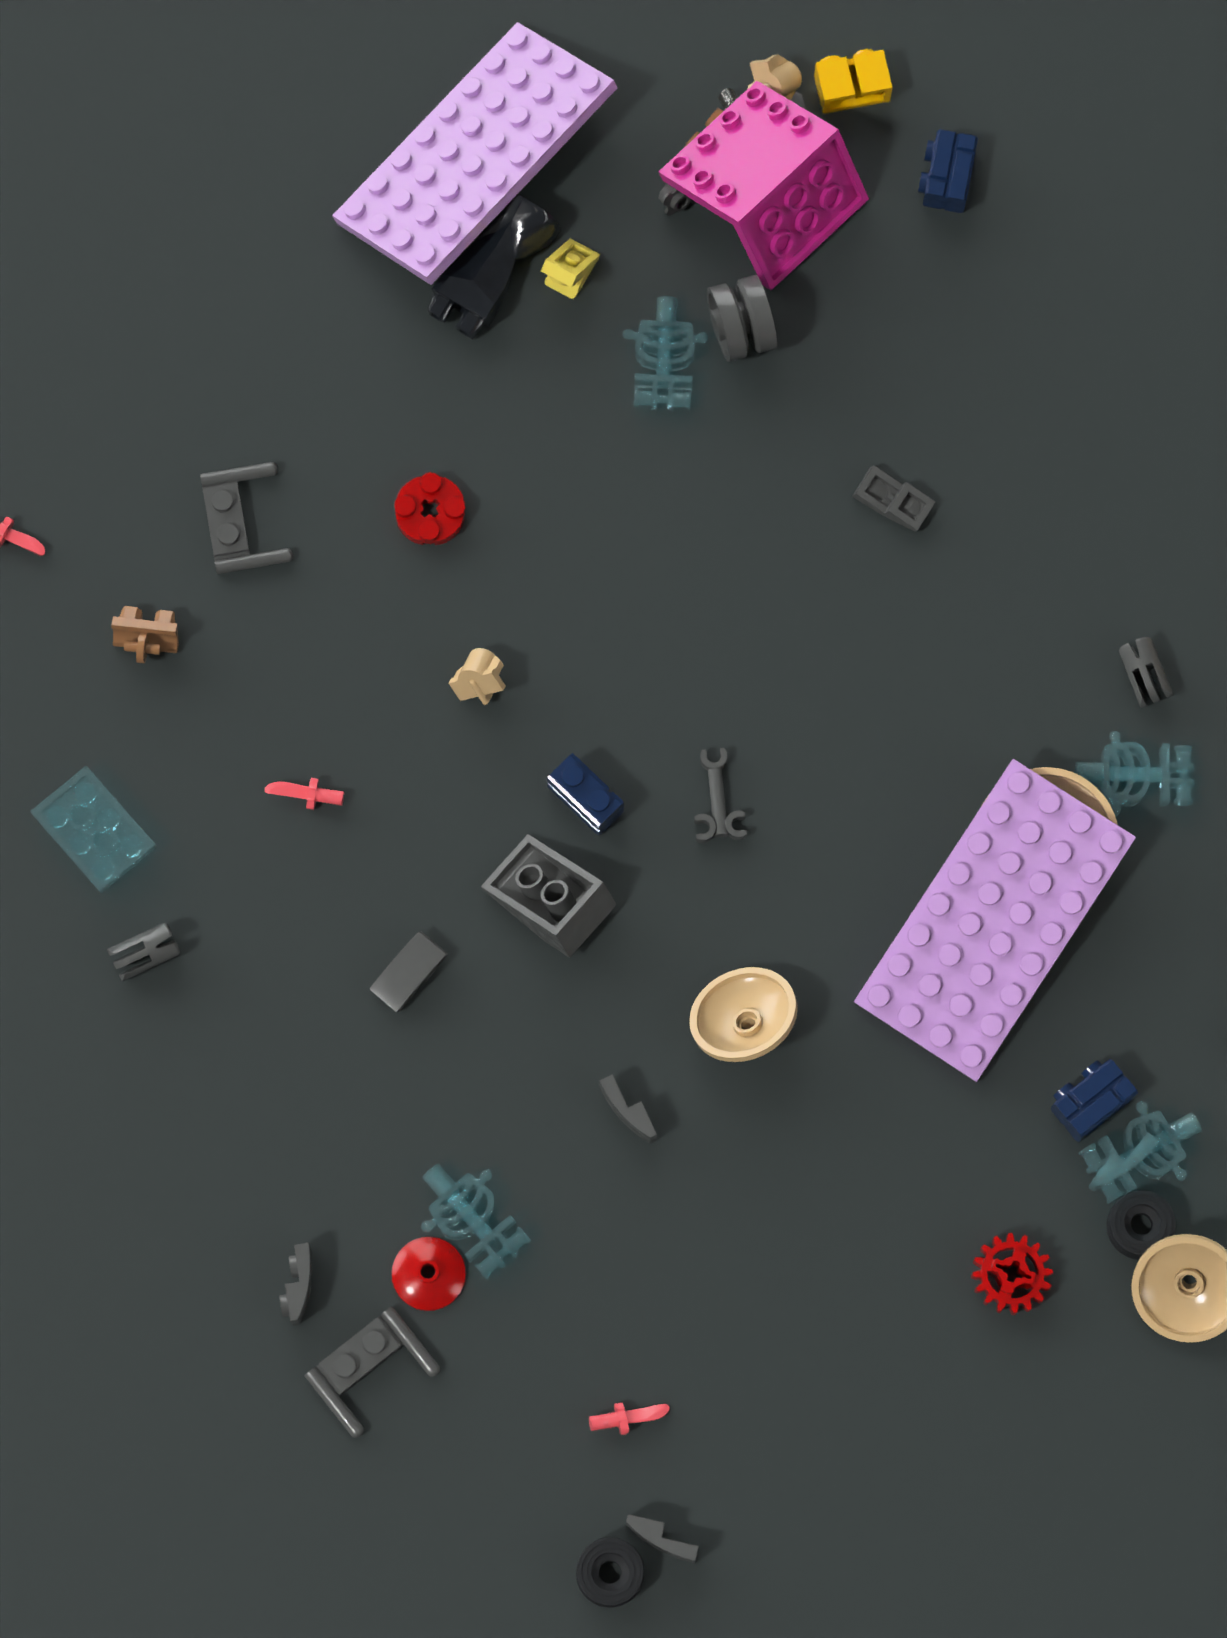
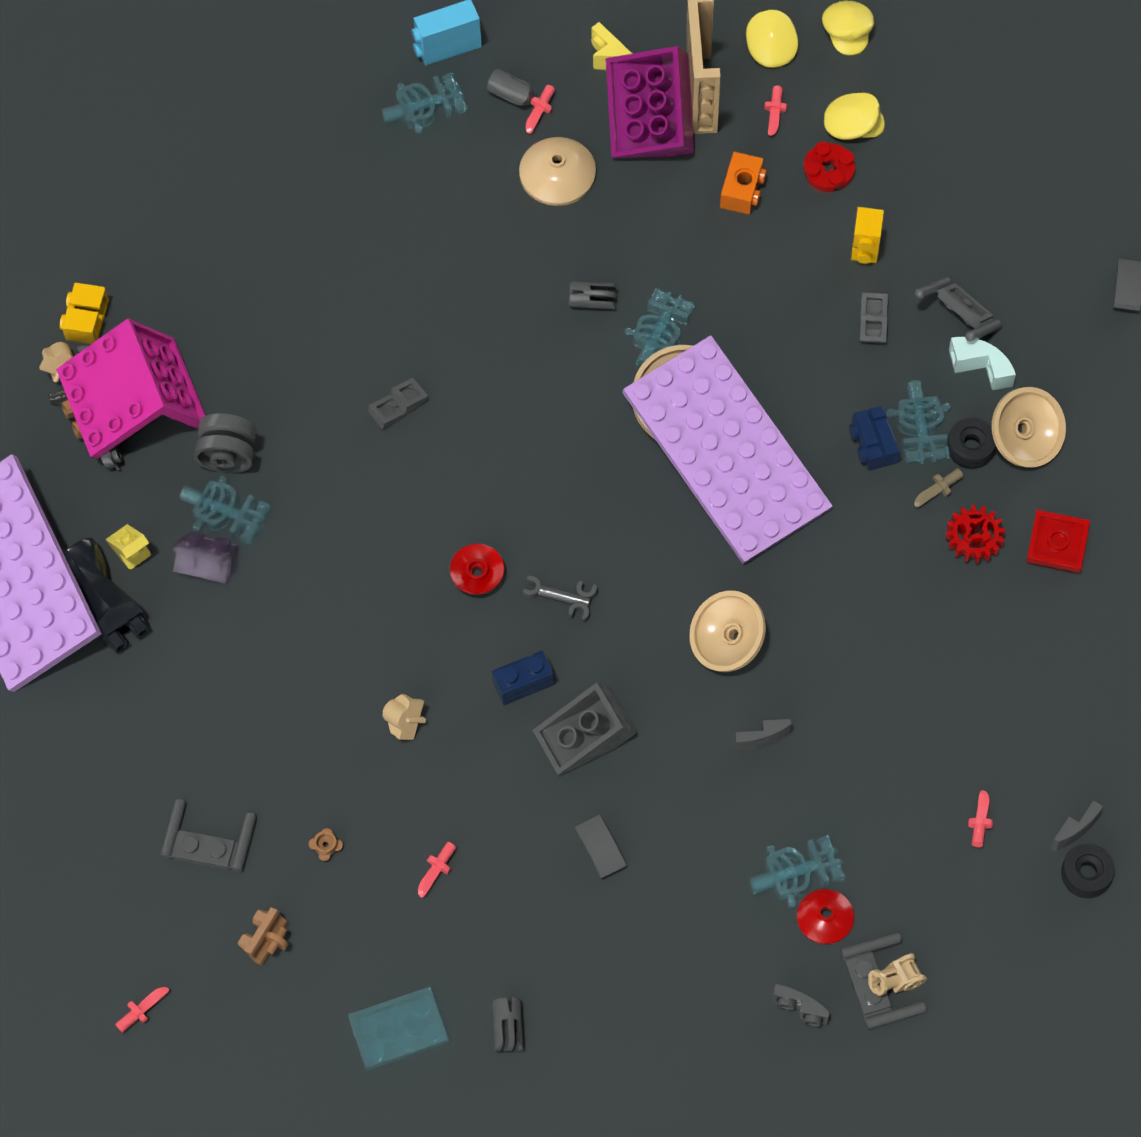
camera: 65 degrees left, 10 degrees down
red plate [394,472,466,545] -> none
dark blue brick [918,129,978,213] -> none
clear light blue slope [1088,1132,1159,1191] -> none
none -> clear purple bracket [172,532,238,583]
none -> medium nougat plate [309,828,343,861]
none -> red dish [450,544,504,595]
none -> tan connector [868,953,927,996]
none -> dark tan piece [914,468,963,508]
none -> red plate [1026,510,1090,573]

